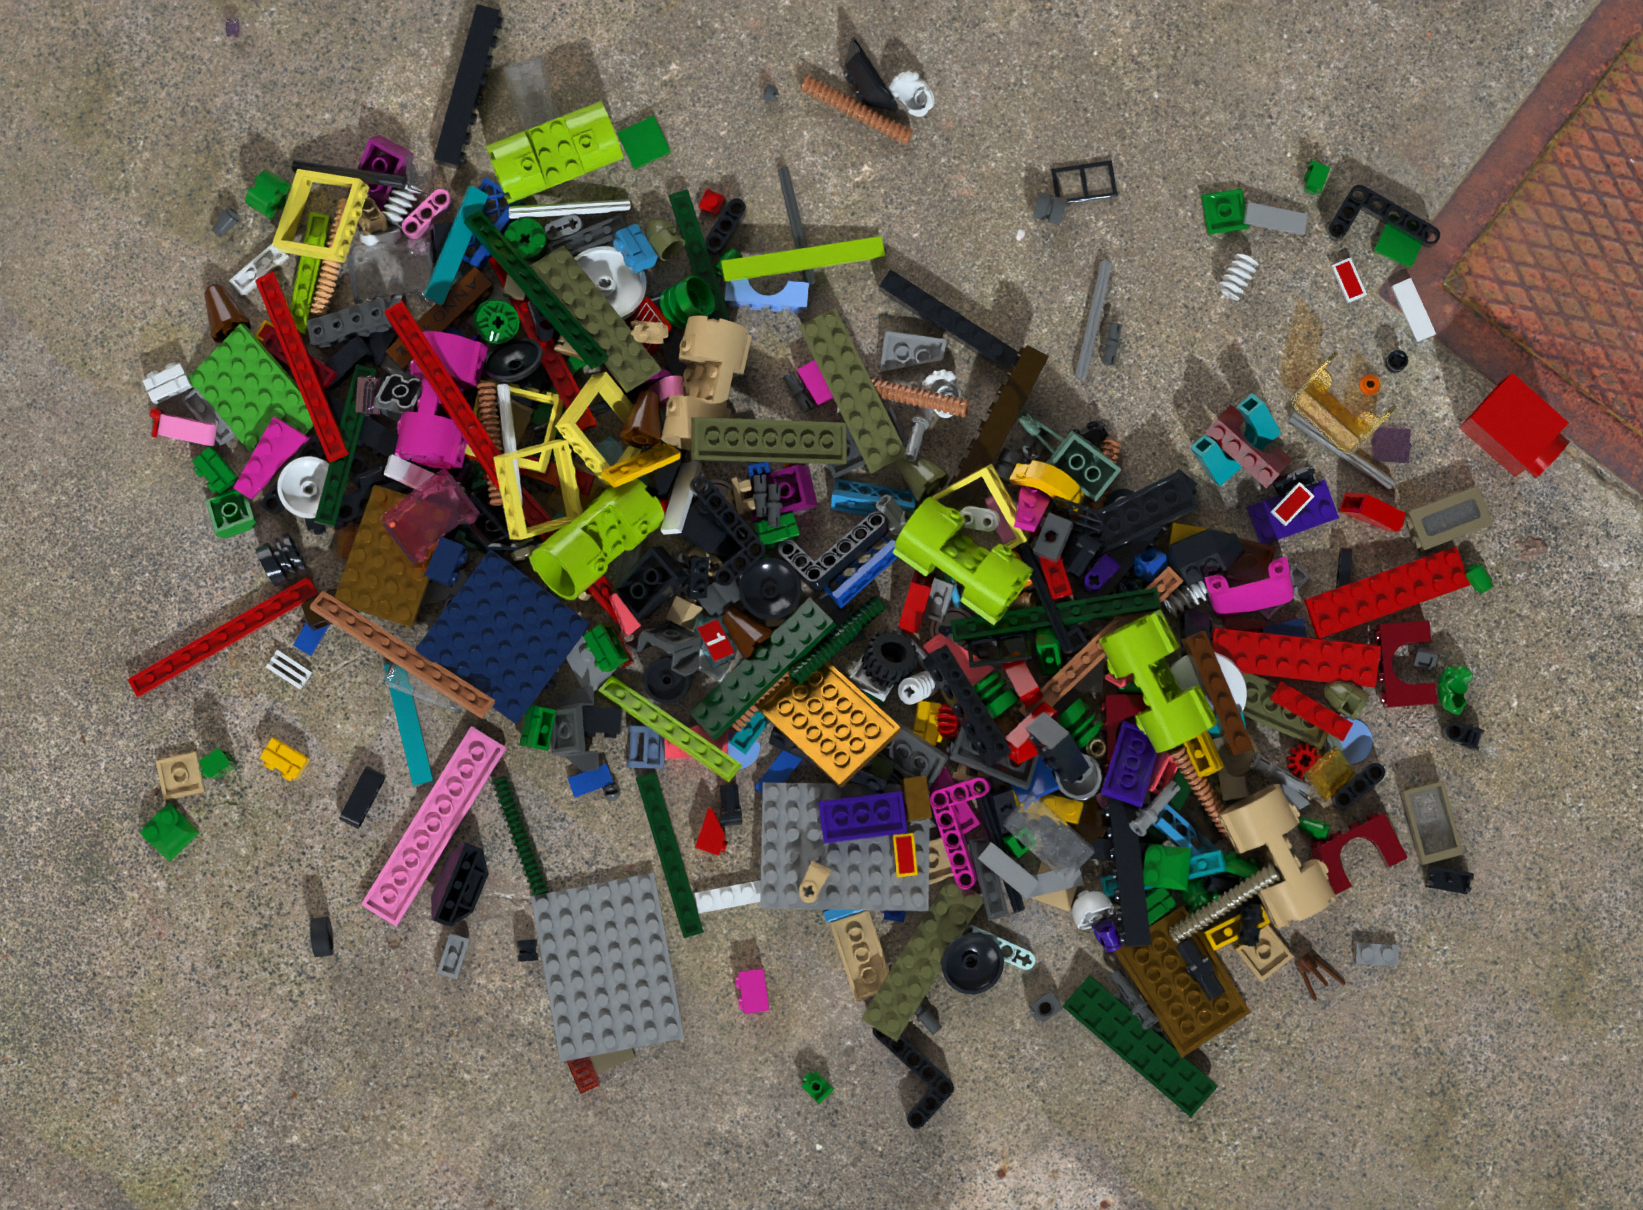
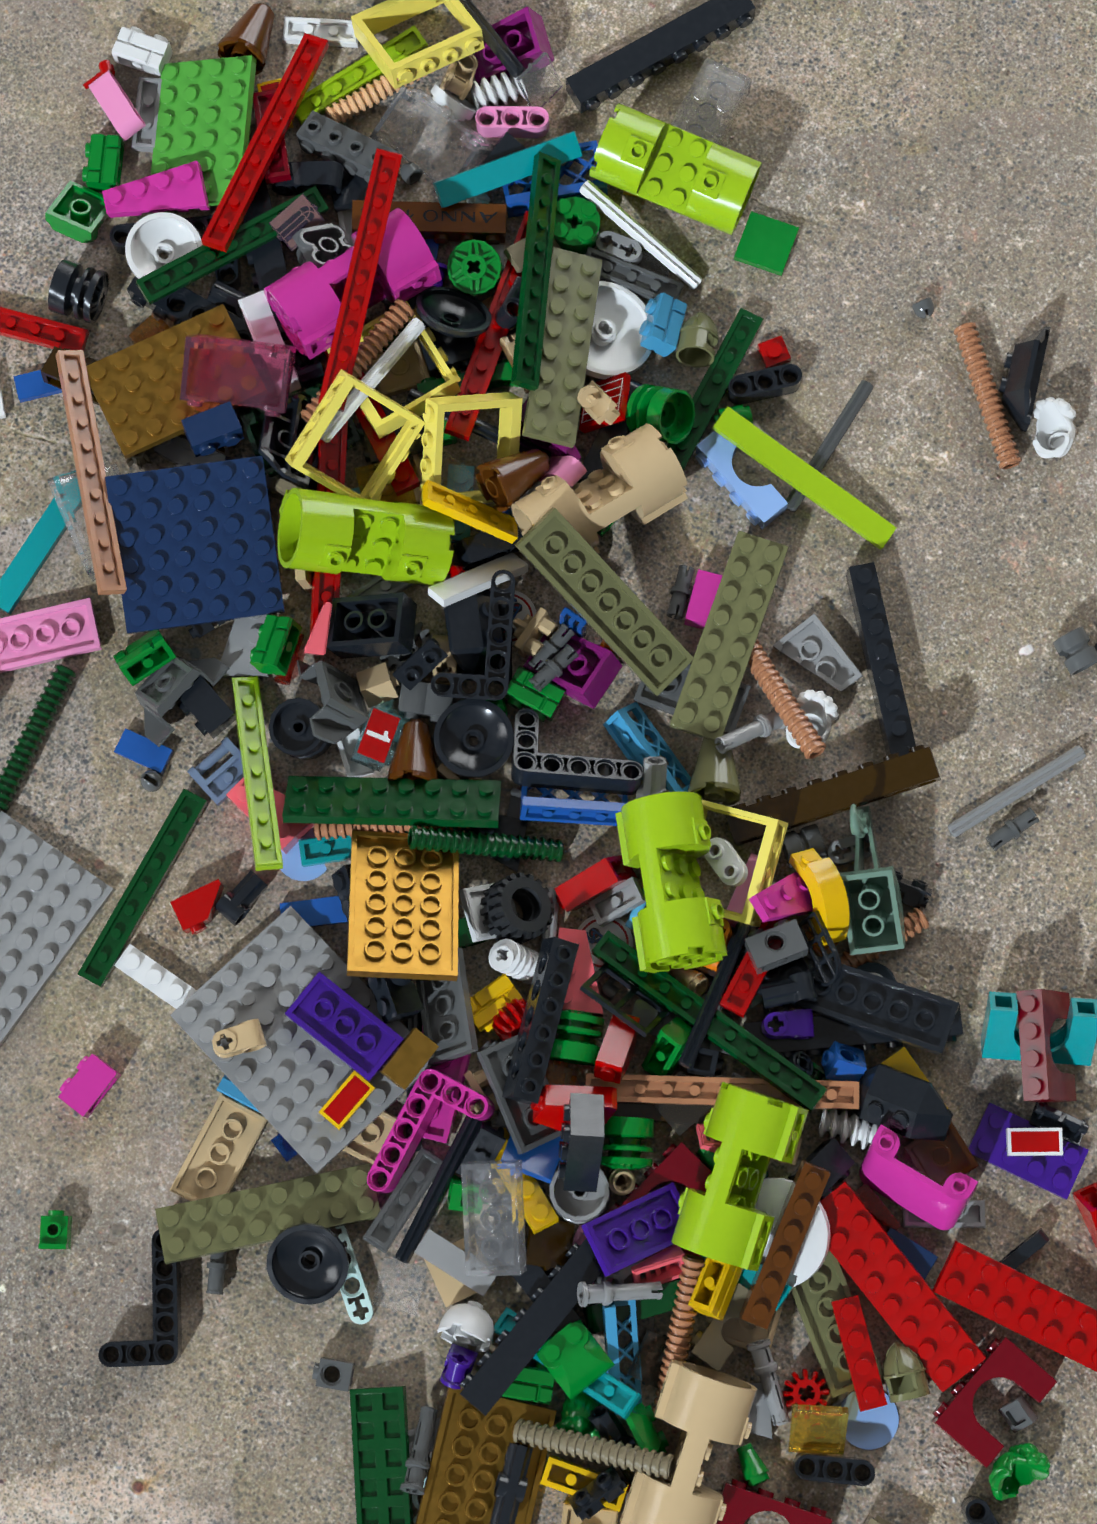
camera: 45 degrees right, 5 degrees down
light grey tile [978,842,1040,899] -> none

